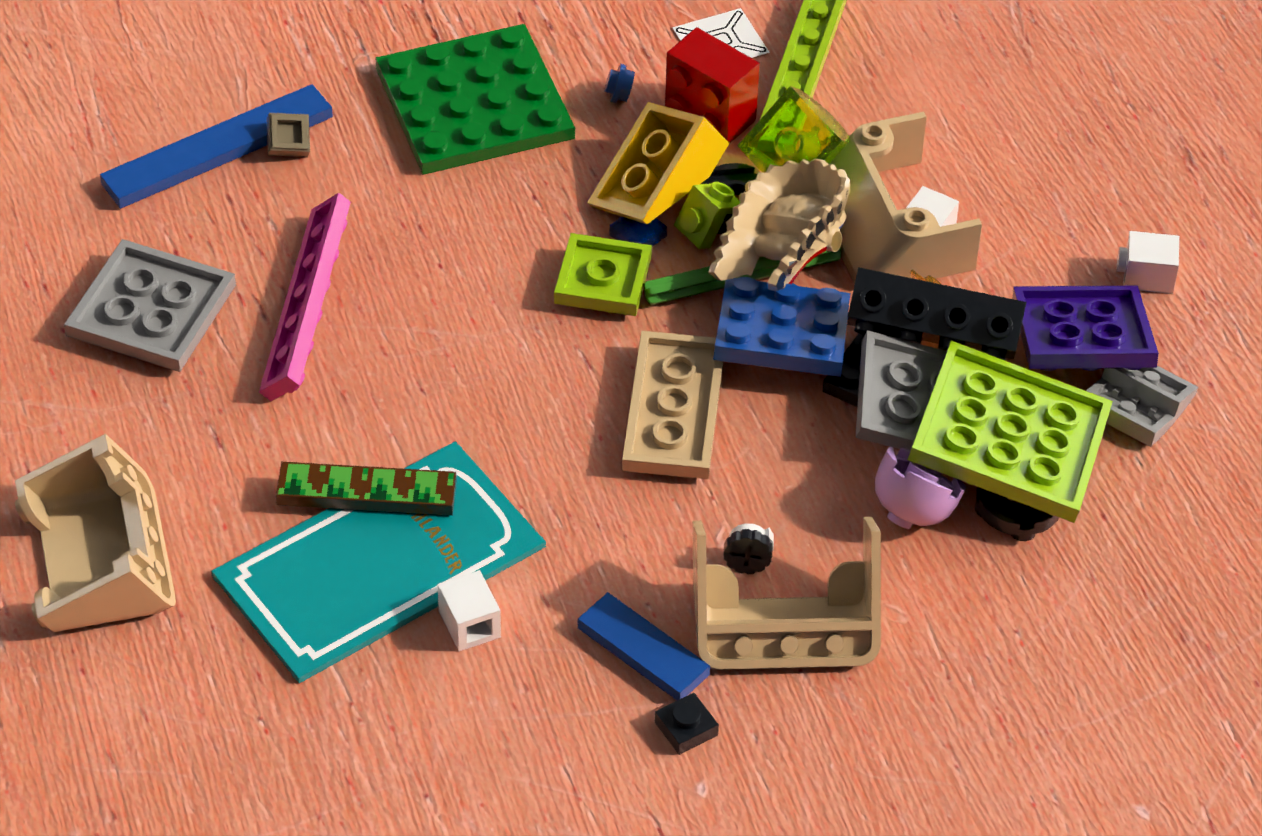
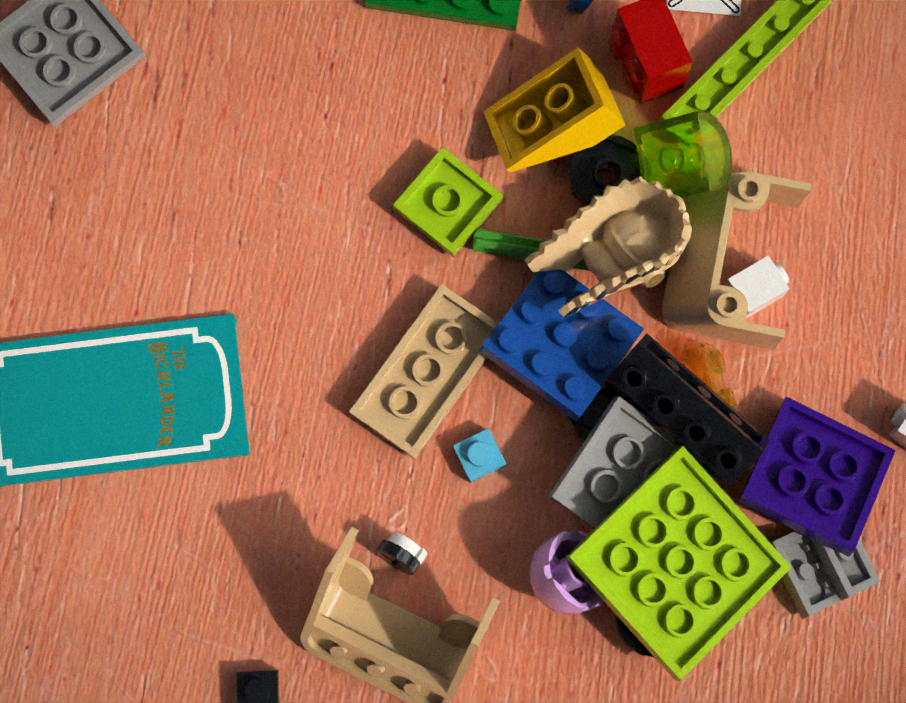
camera: 30 degrees right, 30 degrees up
dark pink plate [259,193,351,402] -> none
tile [276,461,457,516] -> none
white brick [438,570,501,651] -> none
blue tile [578,592,710,700] -> none
clear blue tile [609,217,667,247] -> none
lime bracket [674,182,740,249] -> none
none -> medium azure plate [453,428,507,483]

